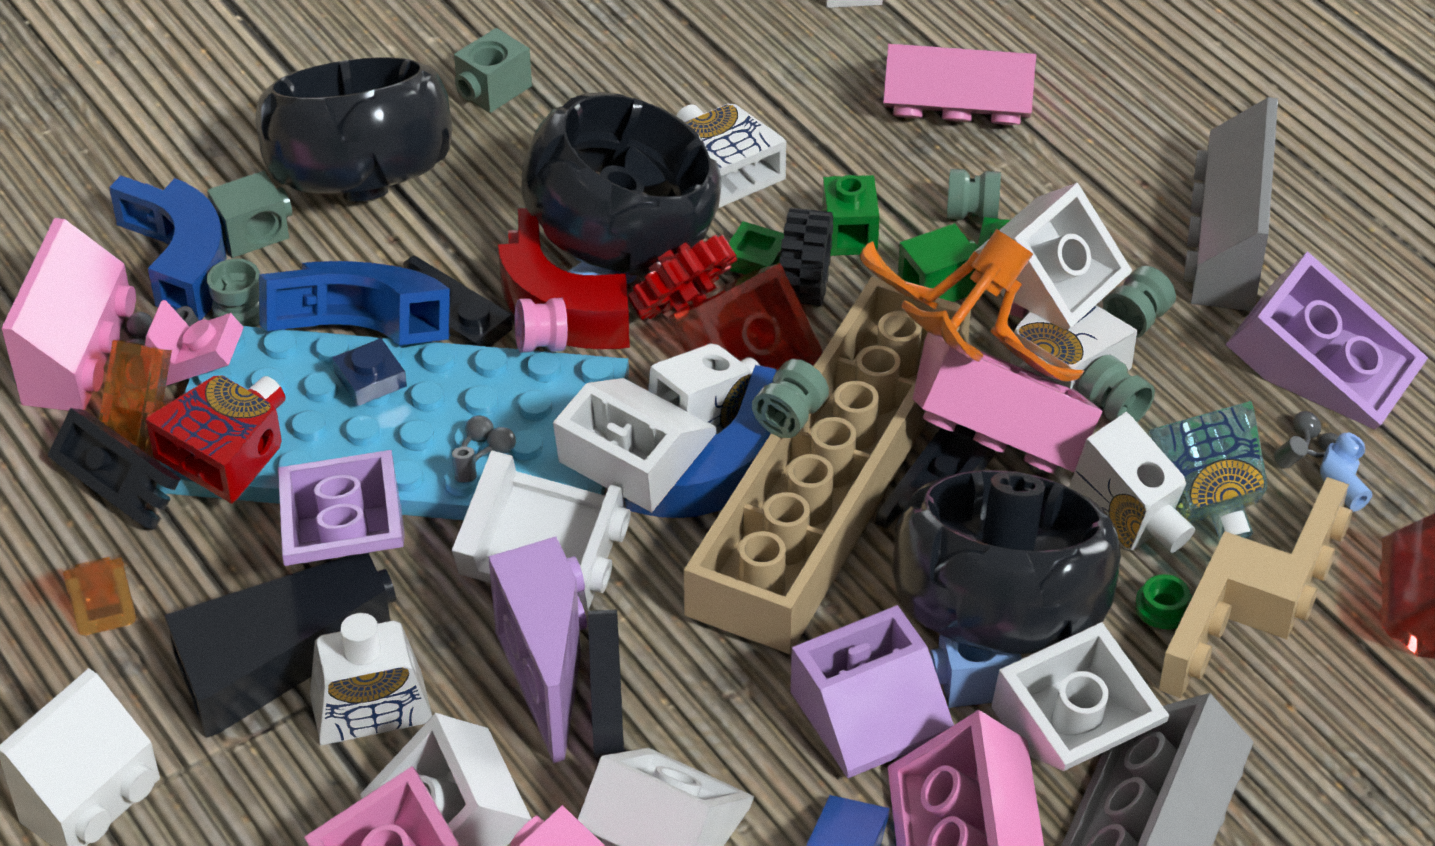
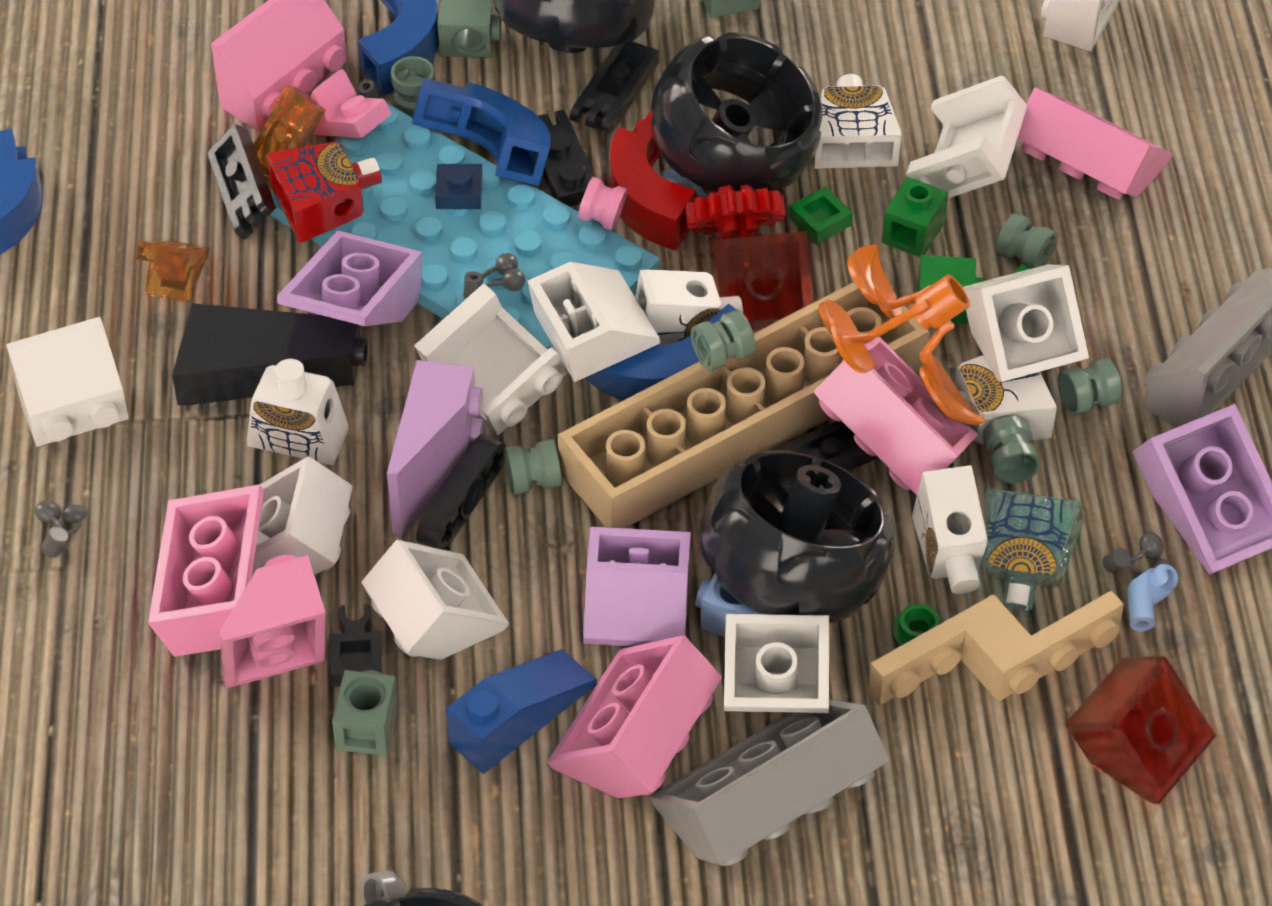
camera: 30 degrees right, 5 degrees up
black tyre [778,208,833,306] -> none
none -> sand green wheel [504,439,562,495]
none -> black hinge [569,41,659,134]
none -> white panel [906,76,1028,198]

